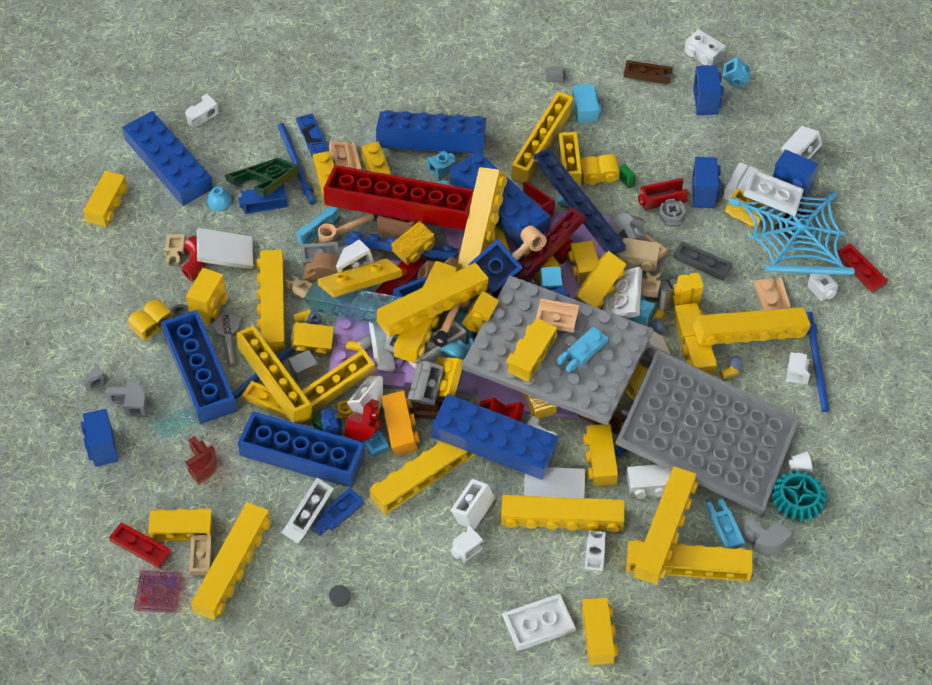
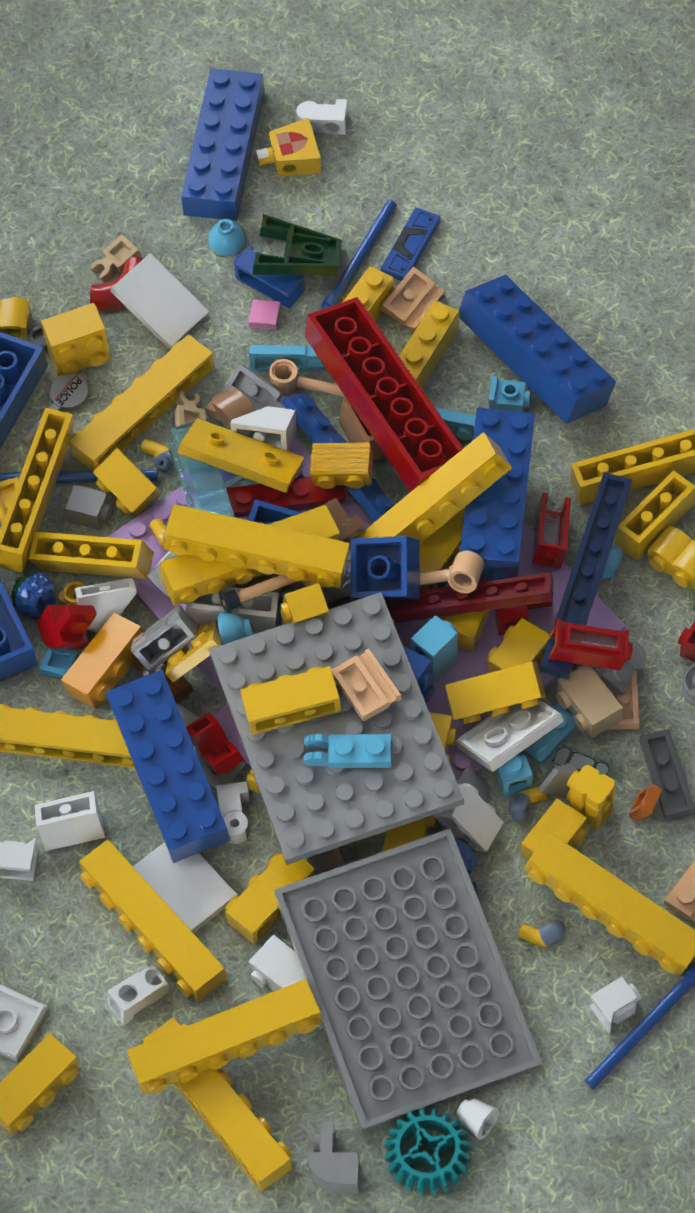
camera: 50 degrees right, 5 degrees up
yellow brick [83,171,128,227] -> none
tan plate [641,271,661,298] -> none
yellow brick [681,336,717,375] -> none
medium azure hinge [705,498,745,549] -> none
none -> bright pink tile [249,299,281,330]
none -> yellow torso [256,118,322,177]
none -> red window [549,619,633,670]
none -> orange tile [629,784,662,822]

